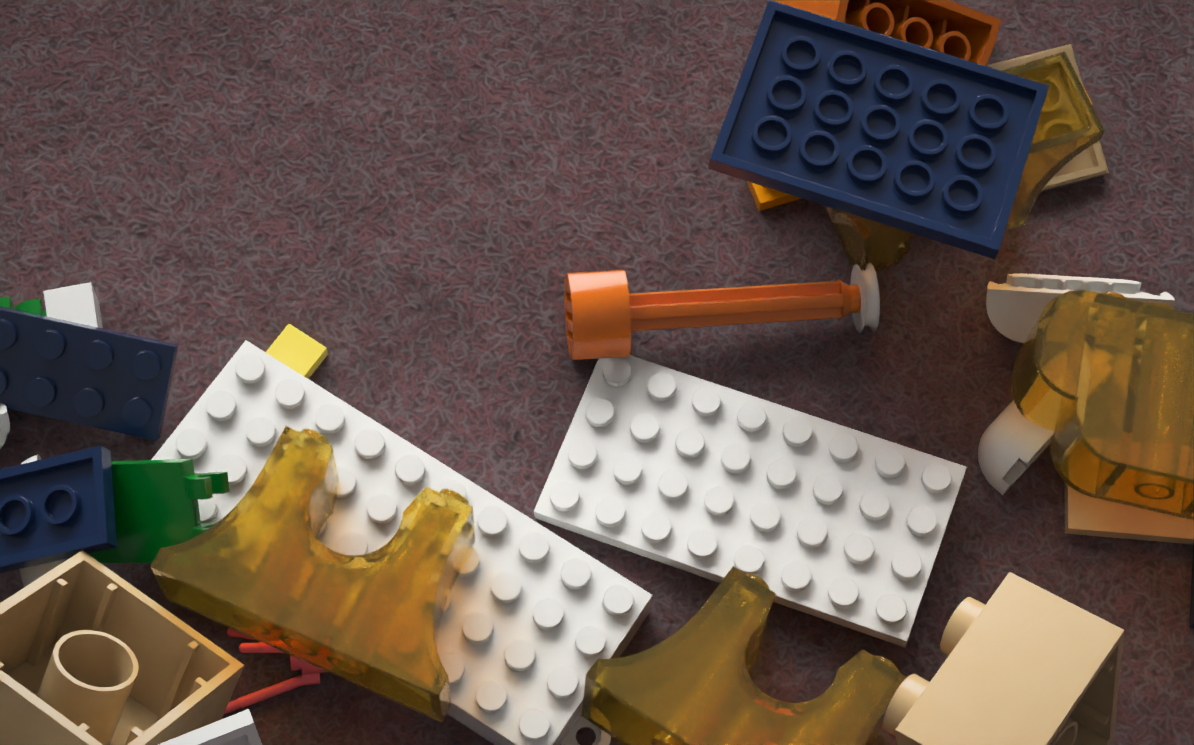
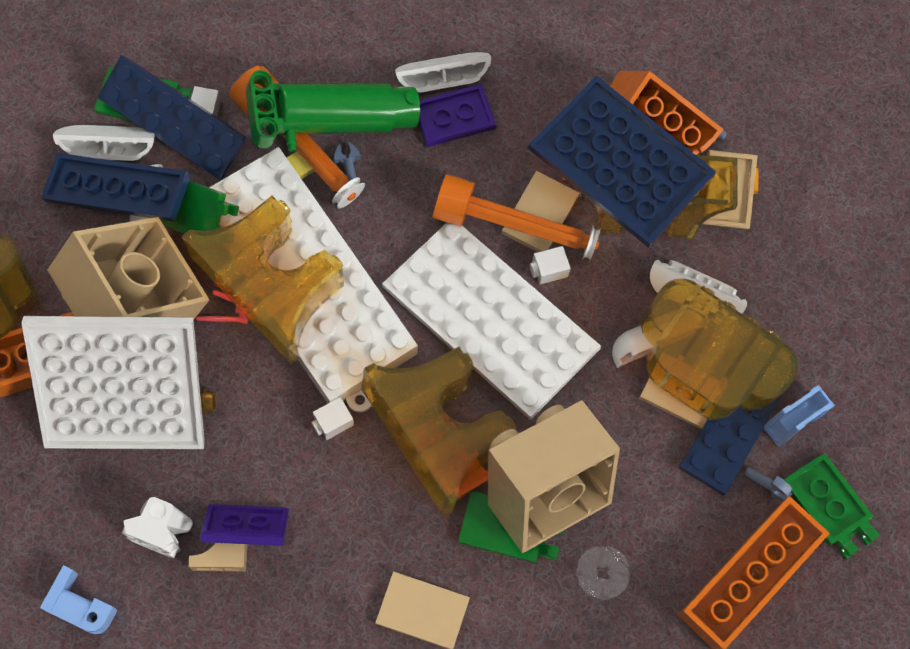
camera: 20 degrees right, 5 degrees up
none -> orange piece [229,66,365,209]
none -> green piece [245,70,420,152]
none -> sand blue bar [334,142,361,181]
none -> white brick [395,52,491,92]
none -> dark purple tile [418,84,496,147]
none -> tan tile [501,171,580,252]
none -> white brick [530,246,571,285]

